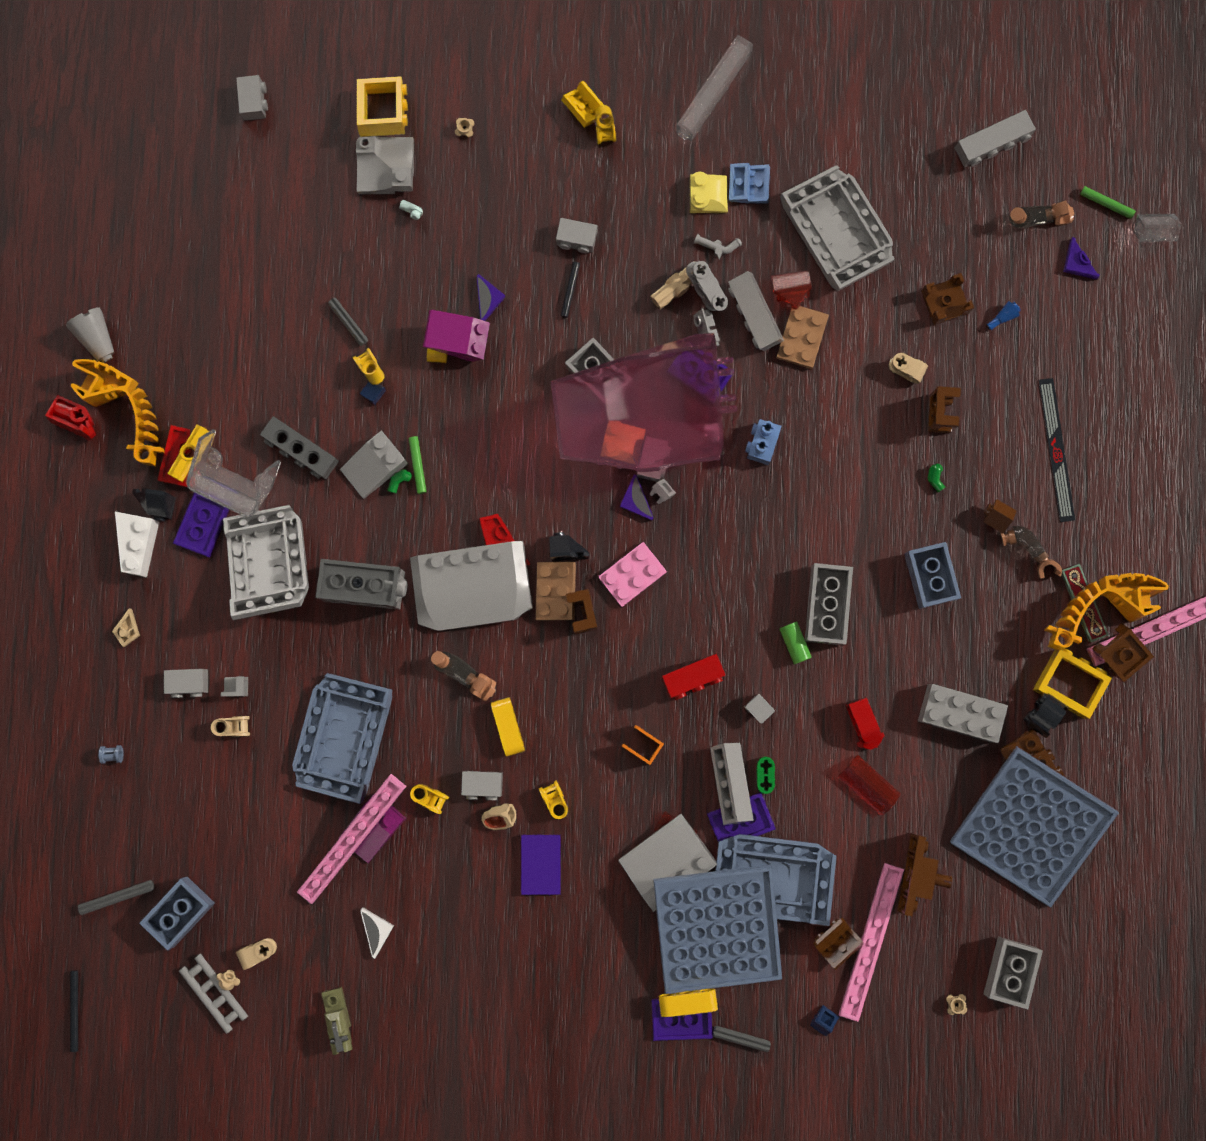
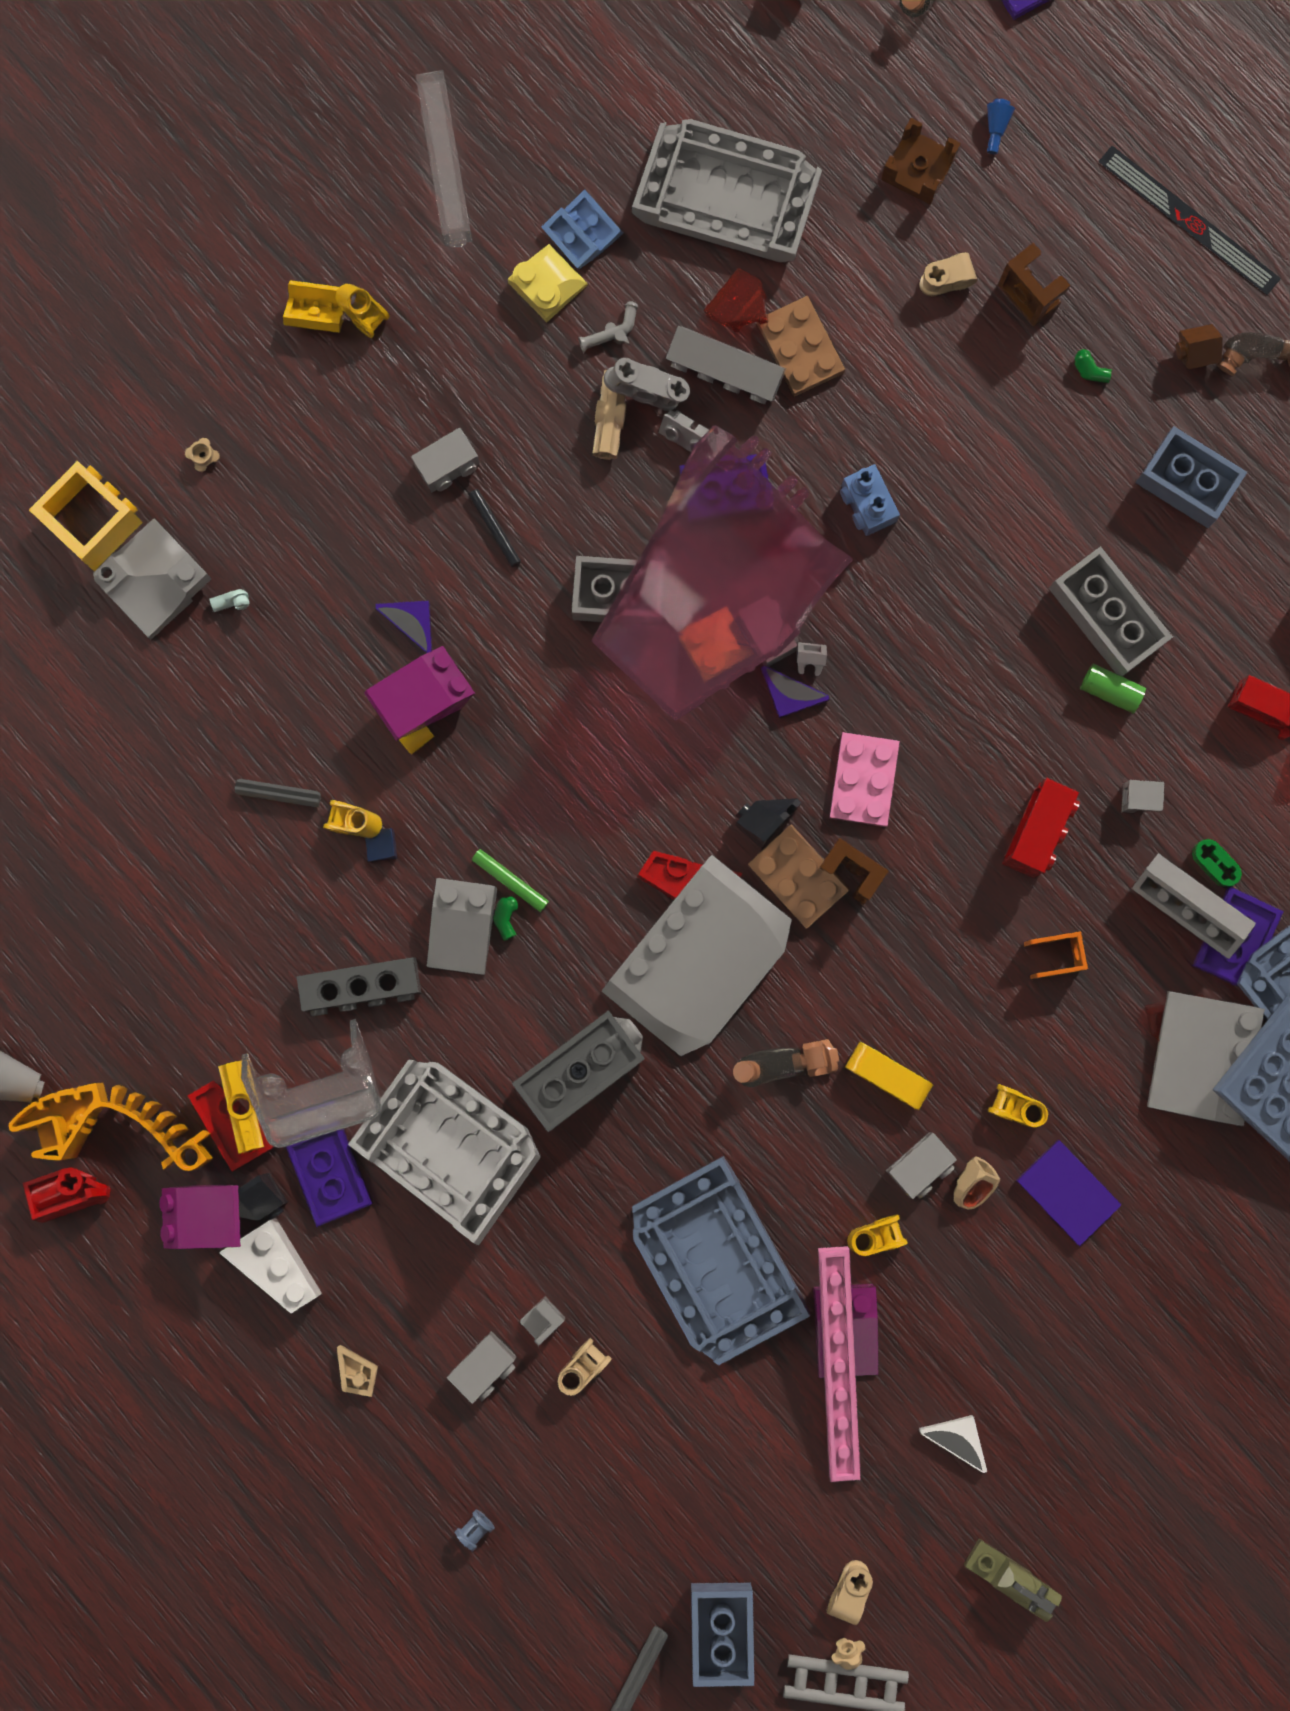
camera: 45 degrees left, 0 degrees up
none -> magenta slope [159,1185,241,1249]

